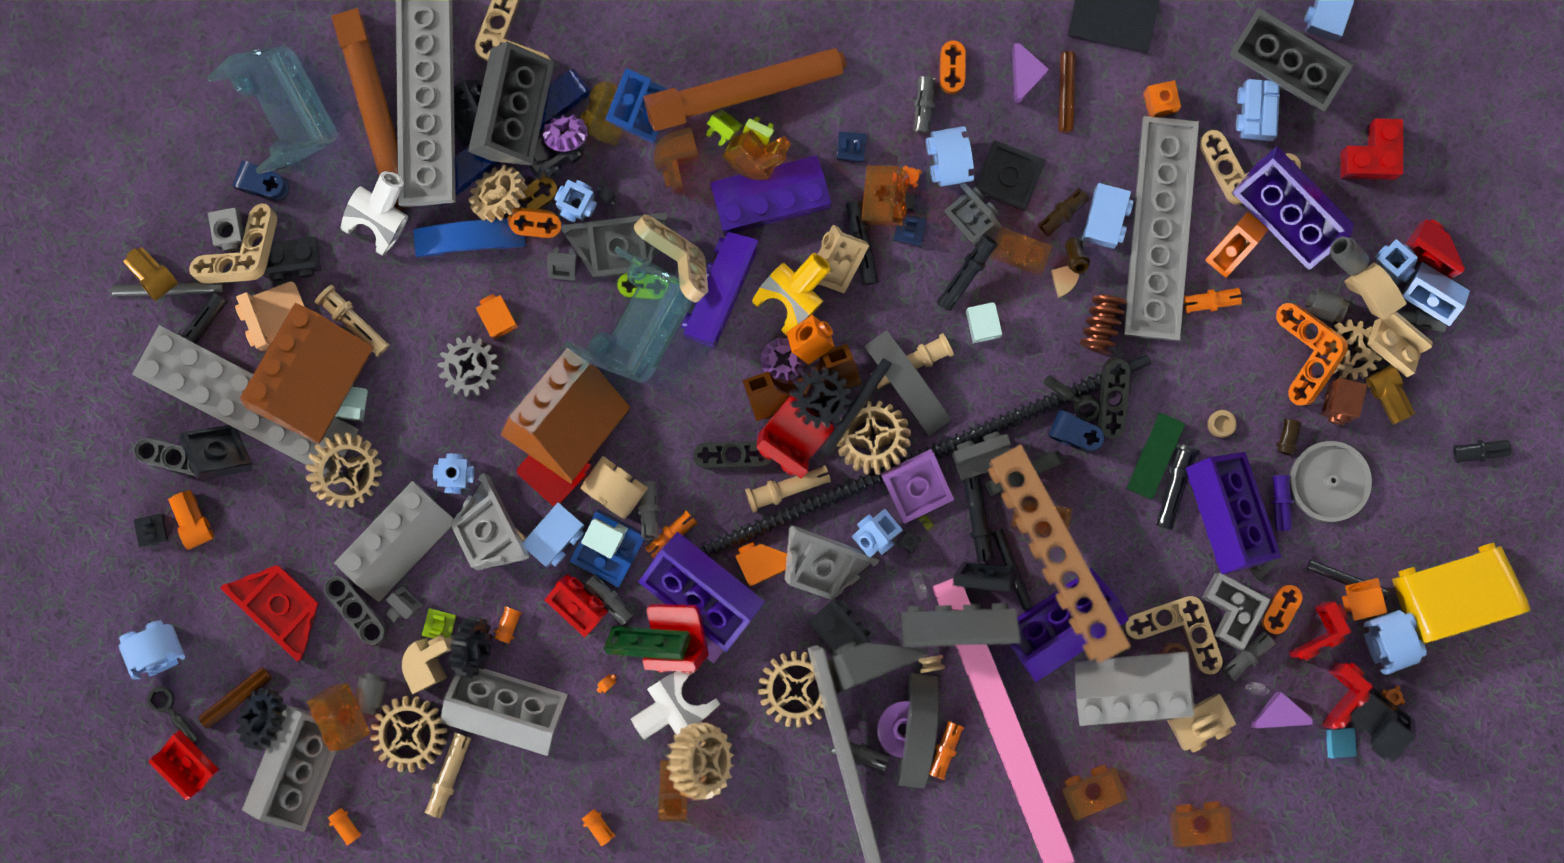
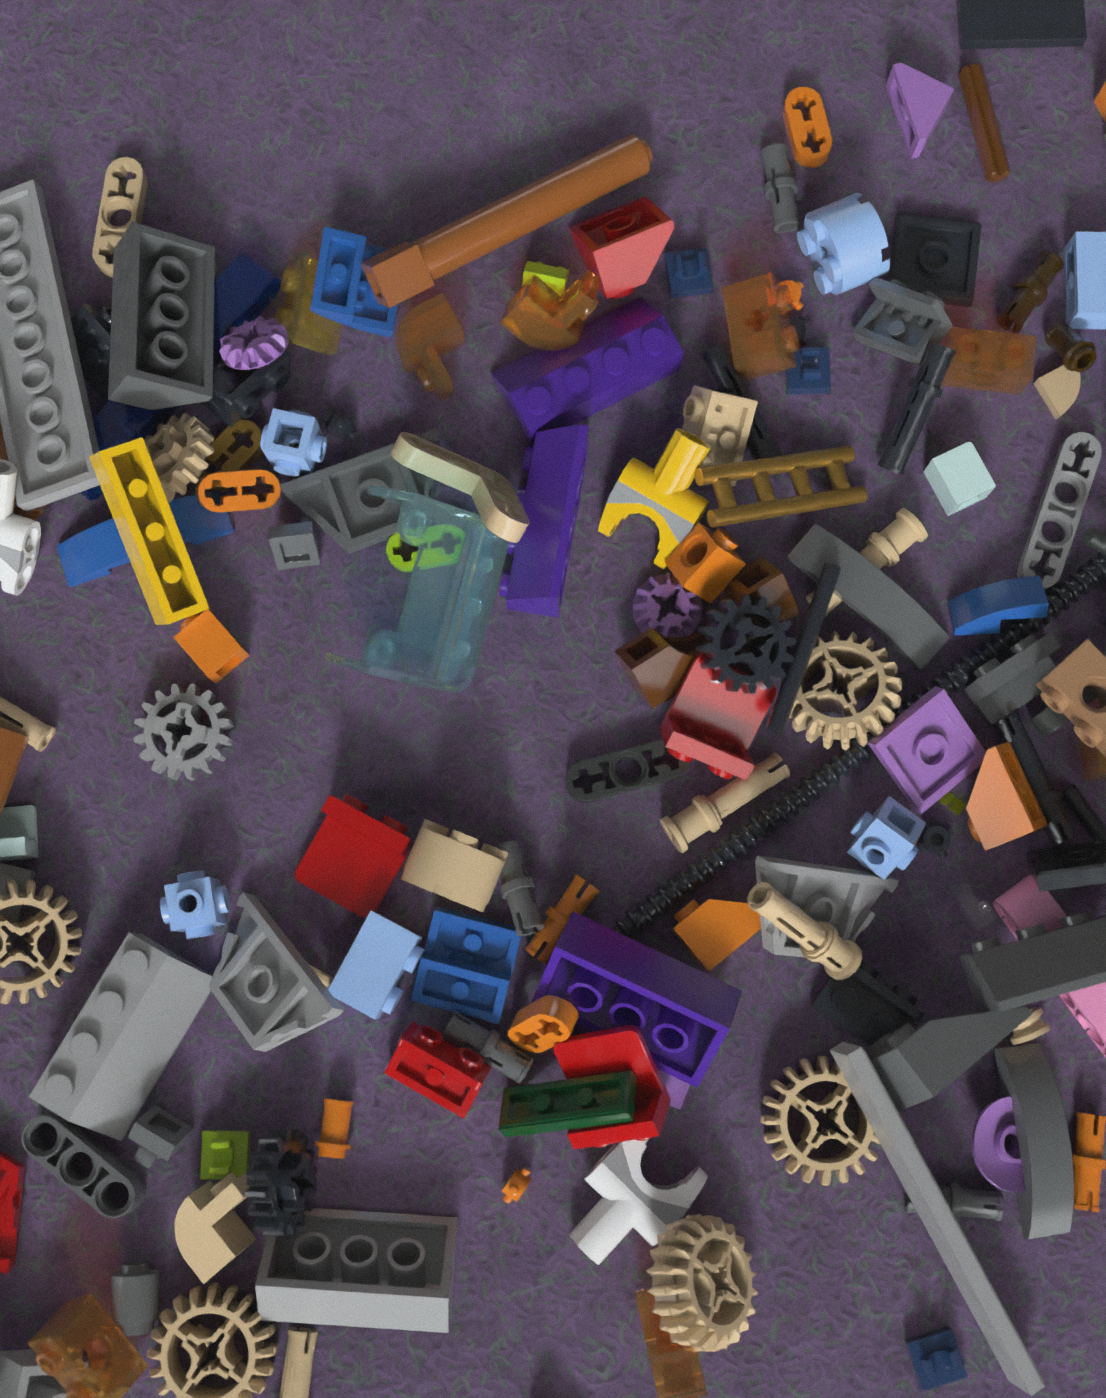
camera: 10 degrees left, 5 degrees down
dark orange slope [501,346,630,483] -> none
light aqua panel [581,518,628,559] -> none
lime tile [706,109,743,146] -> none
none -> yellow brick [89,437,209,625]
none -> orange beam [508,995,578,1053]
none -> red slope [569,196,675,299]
none -> pearl gold bar [695,445,868,528]
none -> tan pin [747,882,862,980]
none -> dark blue tile [904,1326,968,1391]
none -> blue slope [947,576,1049,636]
none -> orange slope [966,742,1048,851]
none -> light grey beam [1017,432,1102,591]

